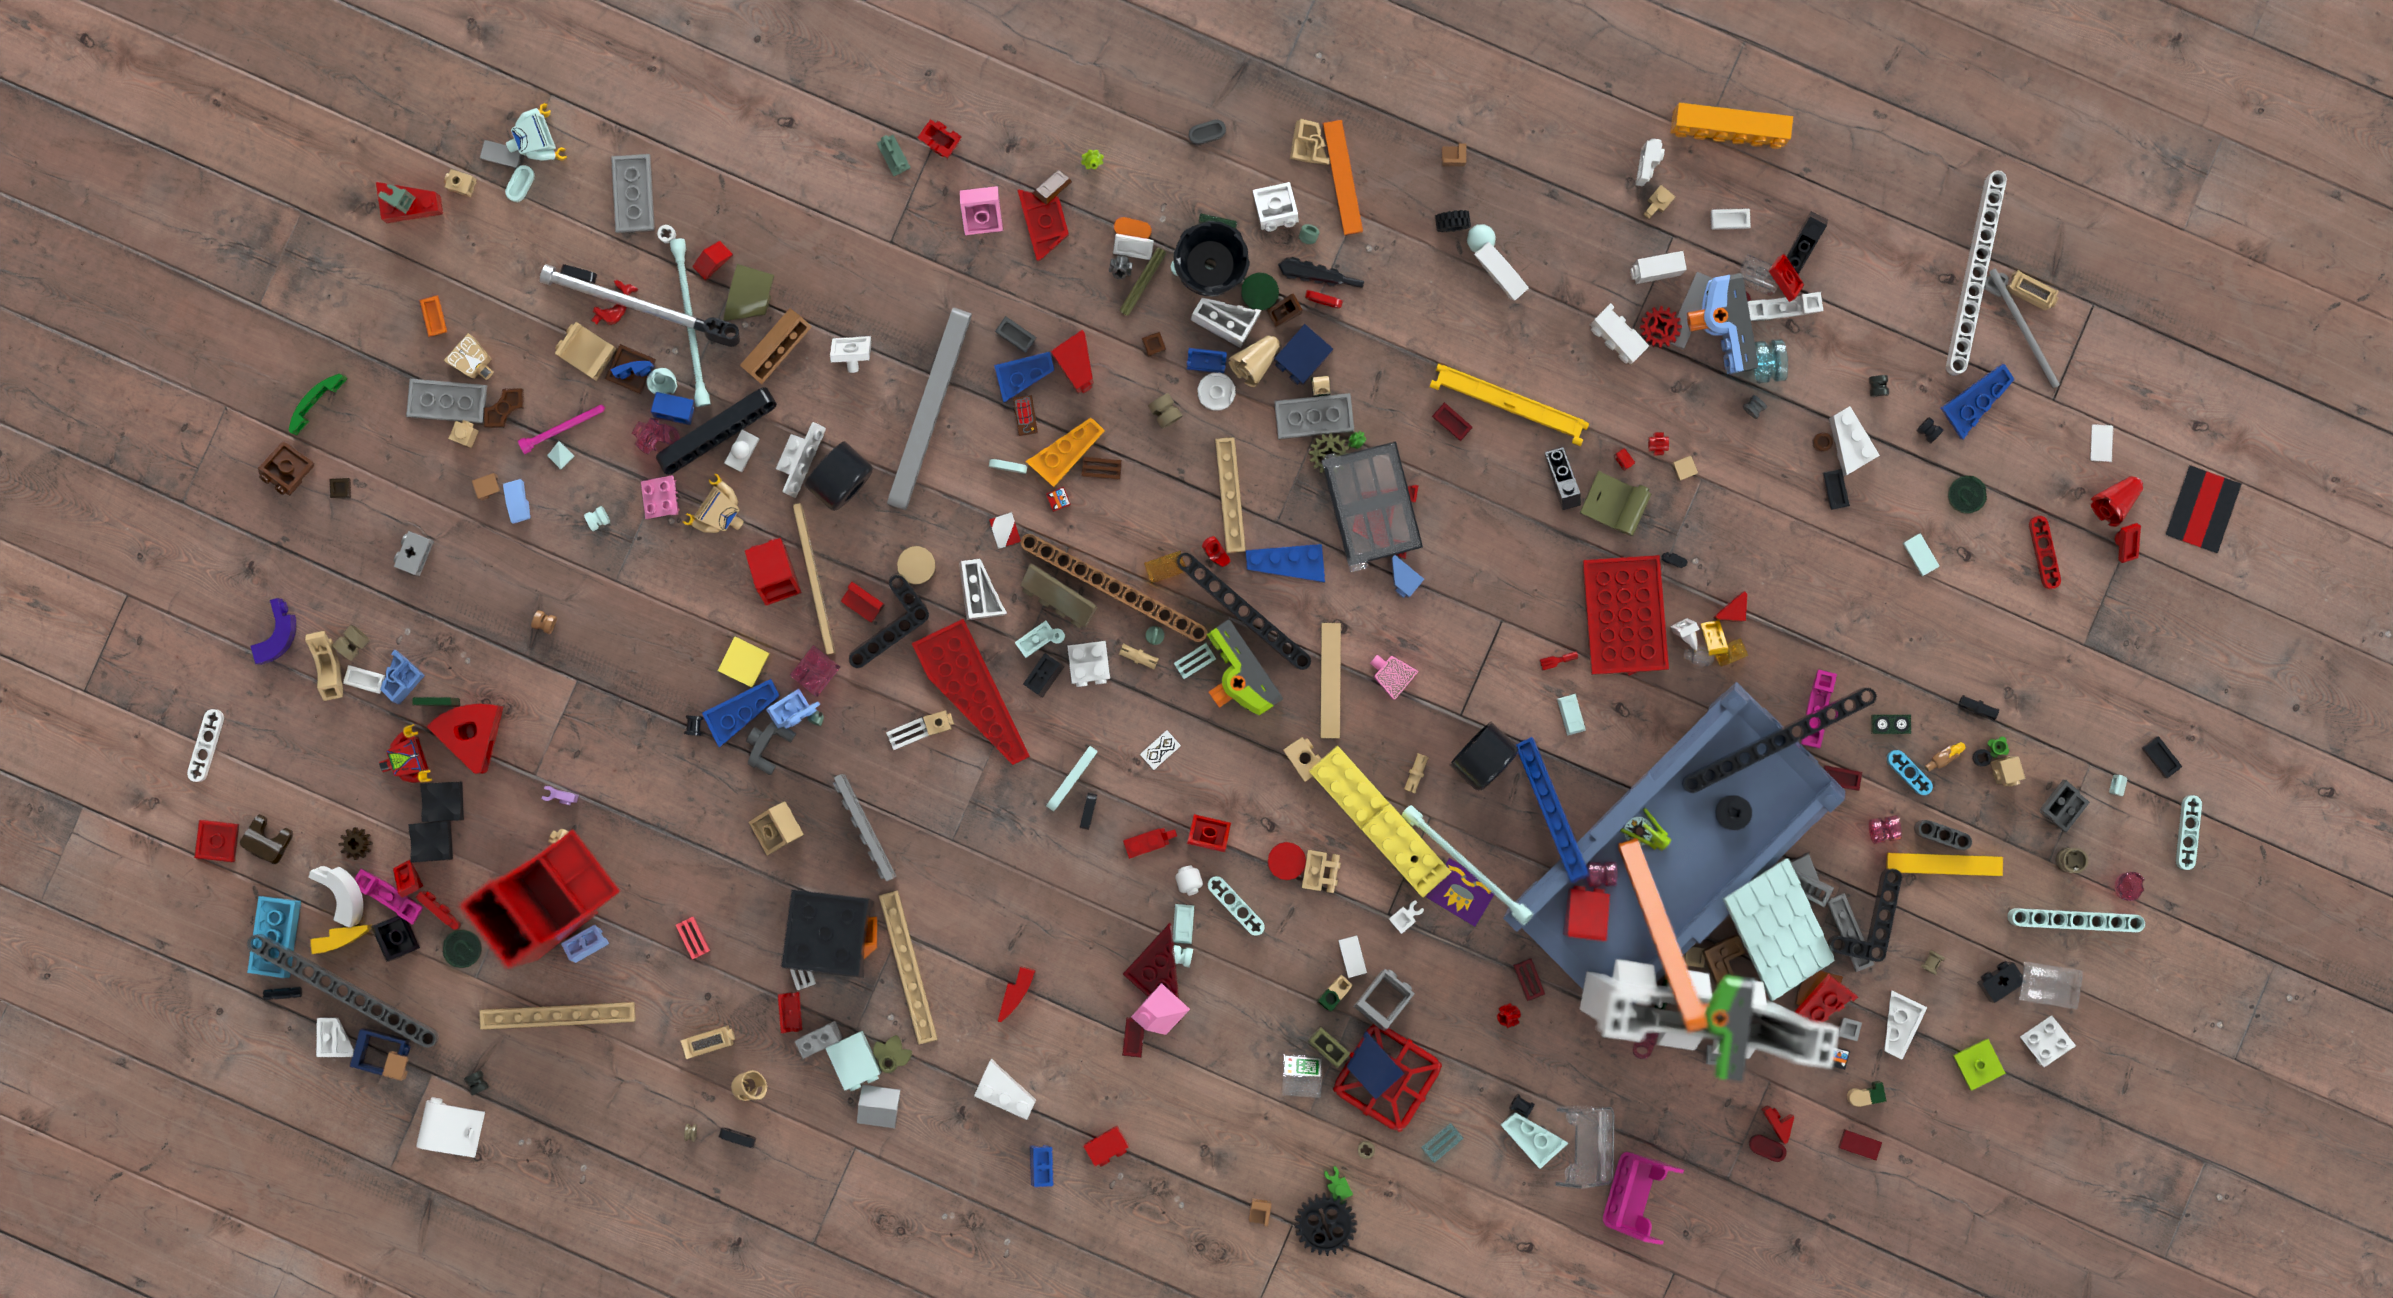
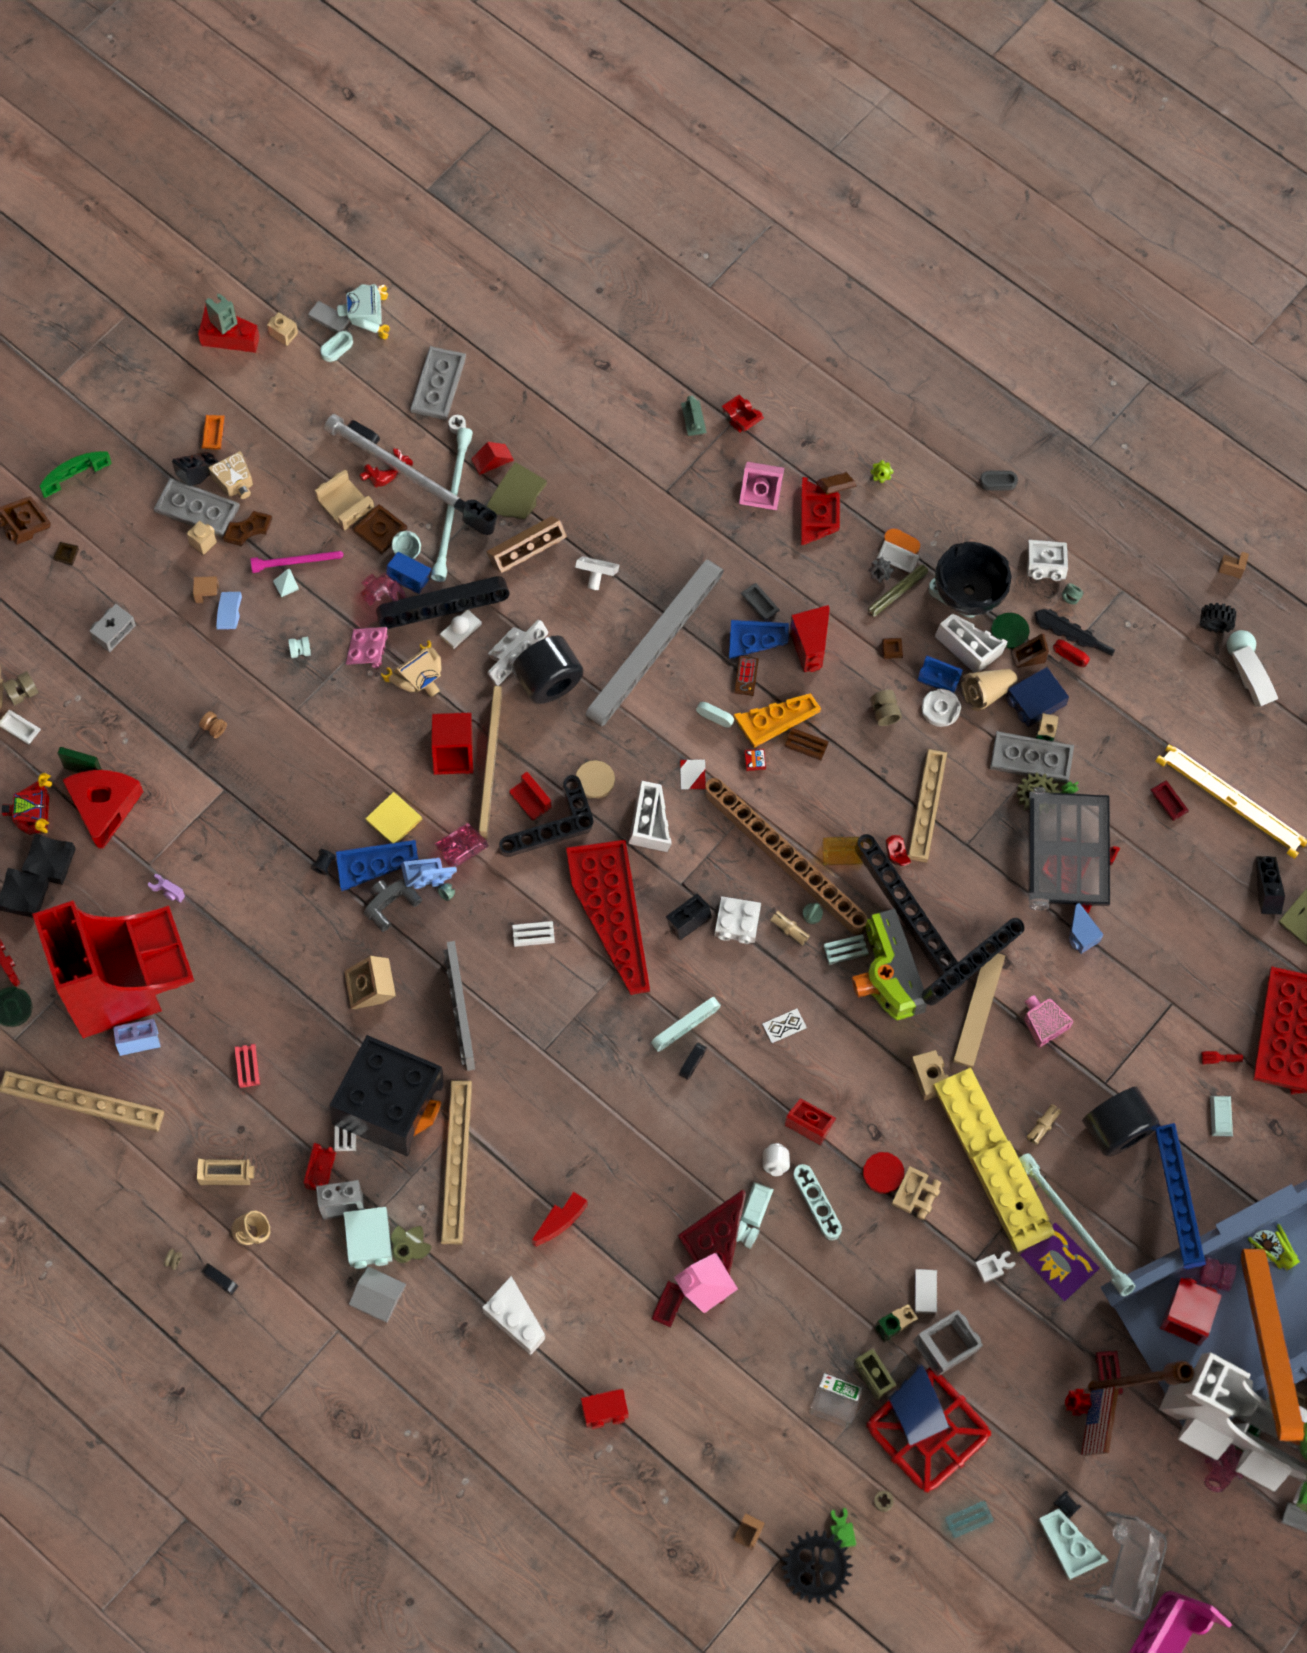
camera: 20 degrees right, 20 degrees down
medium blue slope [380,650,425,704] -> none
blue slope [611,361,655,379] -> none
tan brick [923,710,954,736] -> none
light aqua hinge [1015,620,1065,658] -> none
dark tan slope [1020,564,1098,629] -> none
blue hinge [1030,1145,1053,1187] -> none
red hinge [1123,828,1177,859] -> none
blue wing [1246,544,1325,583] -> none
tan slope [1290,119,1329,165] -> none
orange tile [1323,120,1363,236] -> none
none -> black slope [172,452,219,486]
none -> black beam [922,918,1025,1006]
none -> flag [1081,1361,1194,1456]

